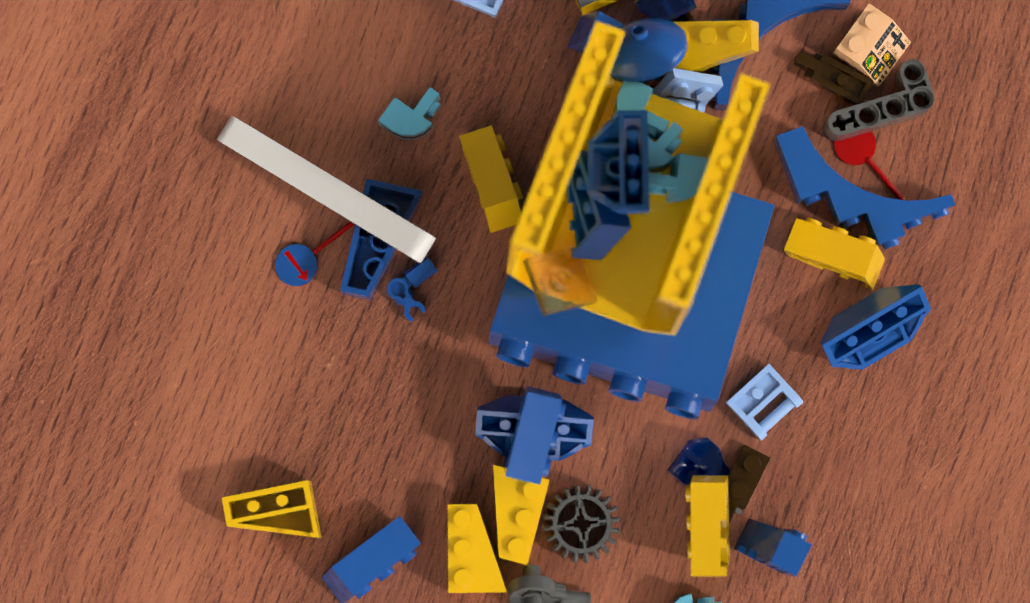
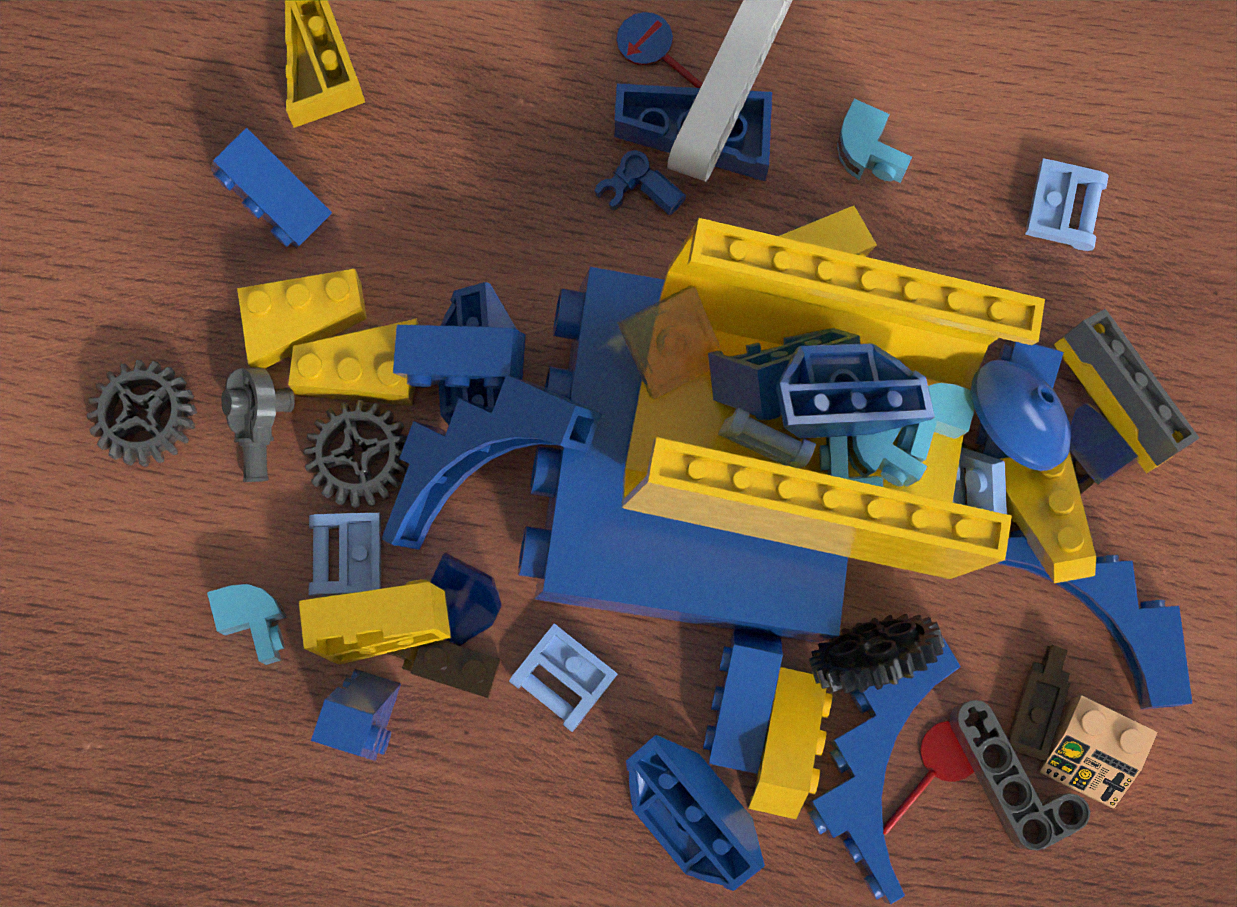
camera: 80 degrees right, 5 degrees down
none -> light blue plate [309,513,381,597]
none -> blue arch [382,375,602,550]
none -> blue wedge [703,630,783,774]
none -> light blue plate [718,407,816,468]
none -> black gear [809,614,945,693]

